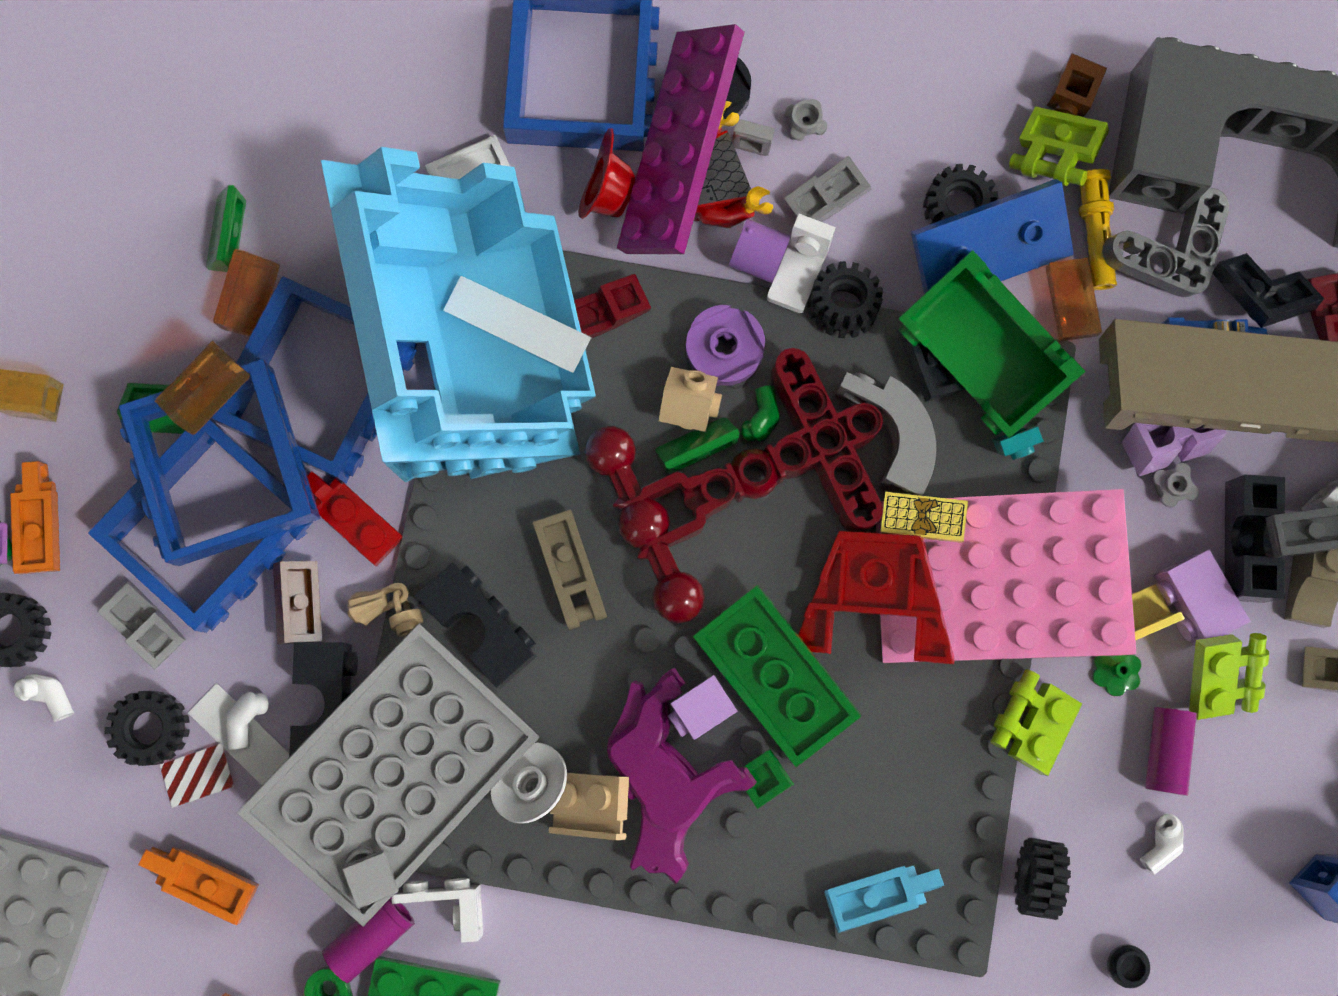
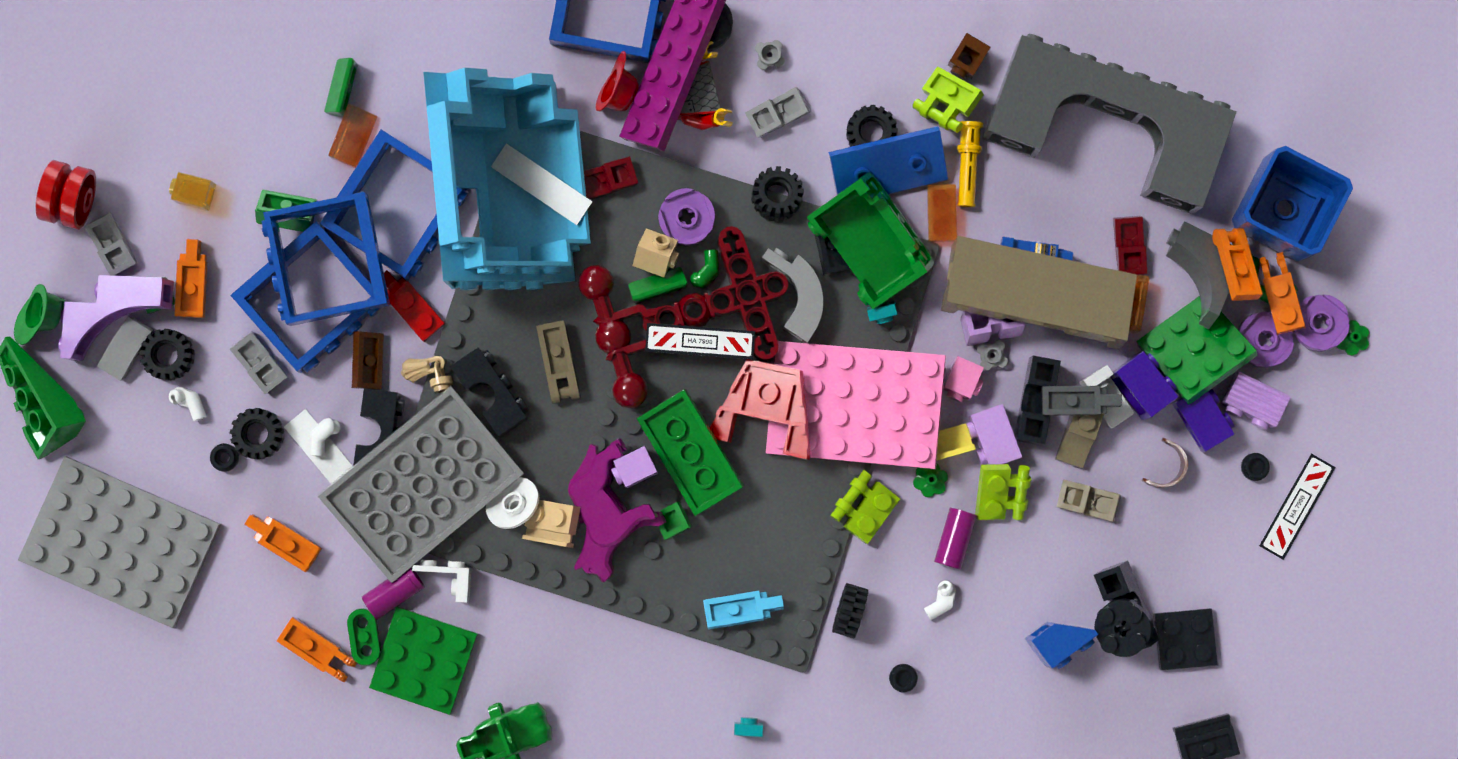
camera: 10 degrees right, 5 degrees up
clear orange slope [155,341,250,435] -> none
sticker [160,743,234,808] -> none
light grey tile [342,849,399,909] -> none
white tile [425,135,510,179] -> none
medium lavender piece [728,219,790,283] -> none
light grey tile [732,119,775,156] -> none
white bracket [767,214,836,313] -> none
tile [881,492,968,543] -> none
dark grey beam [1102,188,1229,297] -> none
black plate [1212,253,1325,328] -> none
none -> black plate [210,443,239,472]
none -> sticker [645,323,755,359]
none -> bright pink brick [943,356,984,402]

